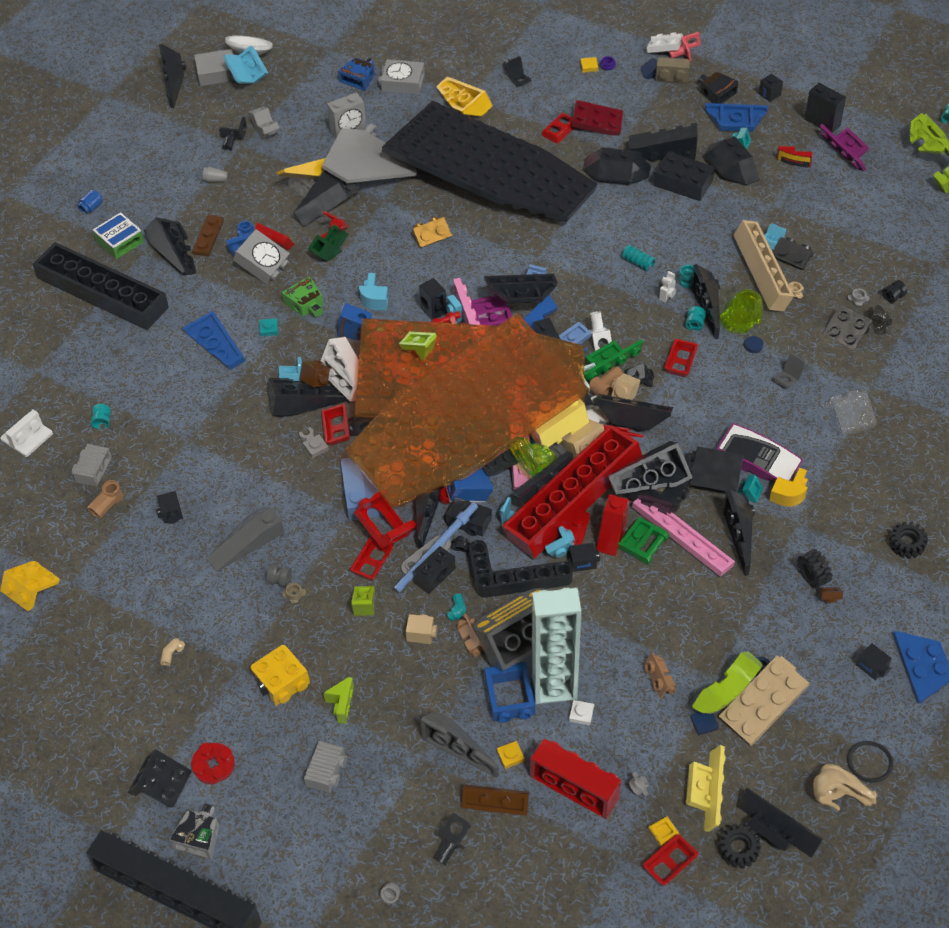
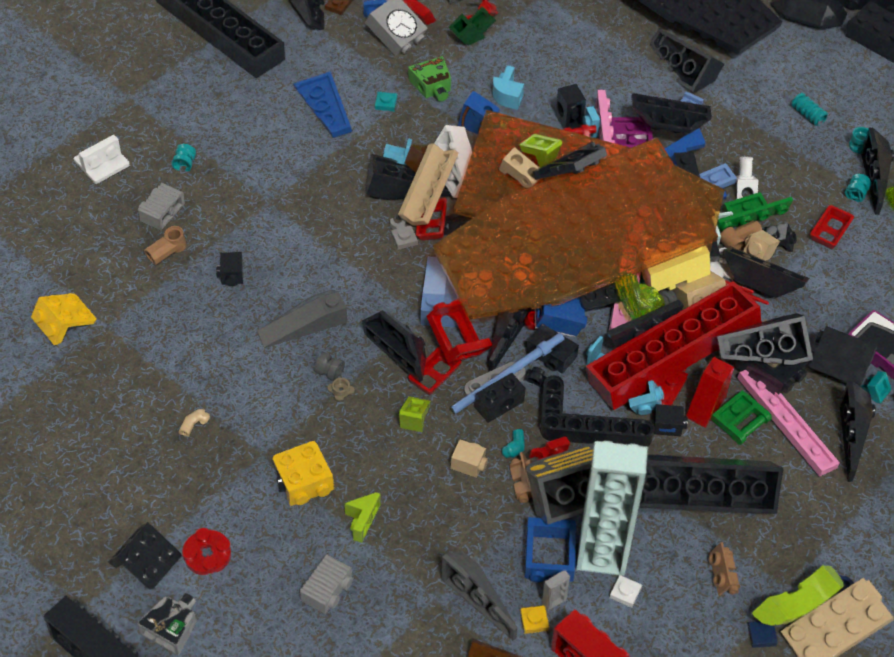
camera: 10 degrees right, 0 degrees up
pearl gold bracket [410,217,452,248] -> none
white plate [659,271,676,302] -> none
none -> black wedge [362,310,426,382]
none -> tan fence [398,143,459,226]
none -> tan leg [499,147,539,189]
none -> red plate [529,436,570,460]
none -> black wing [532,142,608,179]
none -> light grey plate [542,570,570,611]
none -> black brick [639,454,784,514]
none -> black wedge [650,28,725,93]

